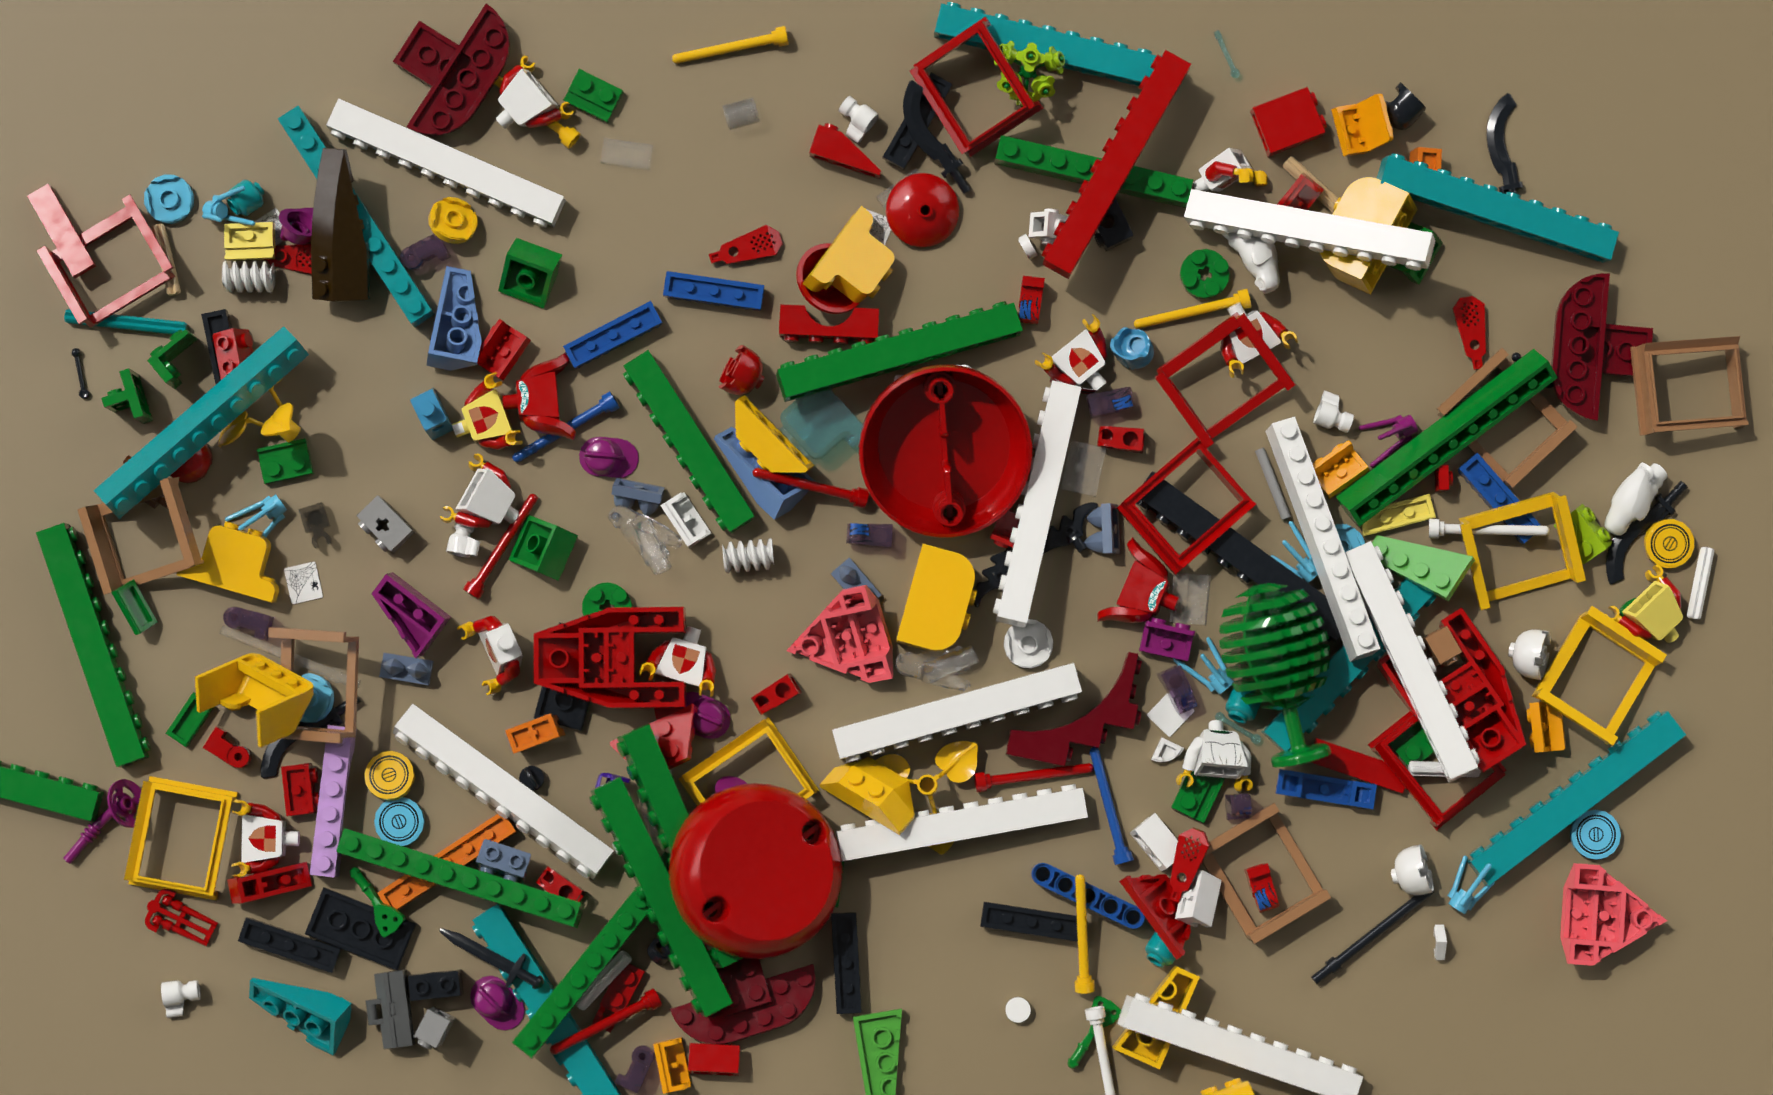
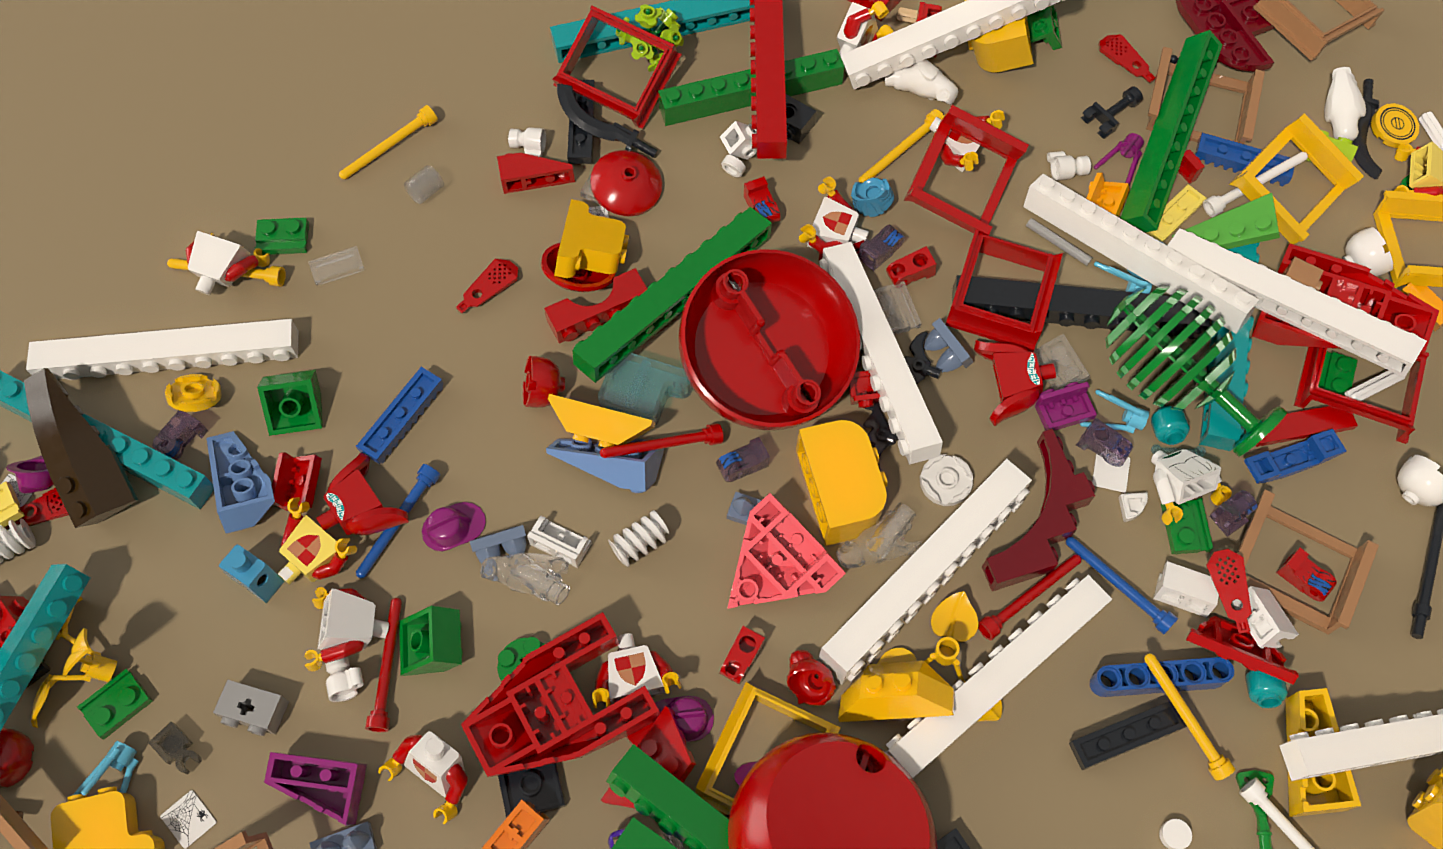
camera: 30 degrees left, 20 degrees down
dark red plate [393,3,510,136] -> none
green brick [623,350,755,534] -> none
blue gear [663,271,765,311] -> none
green plate [1180,249,1230,299] -> none
none -> red piece [787,650,836,706]
none -> black bar [1081,86,1143,139]

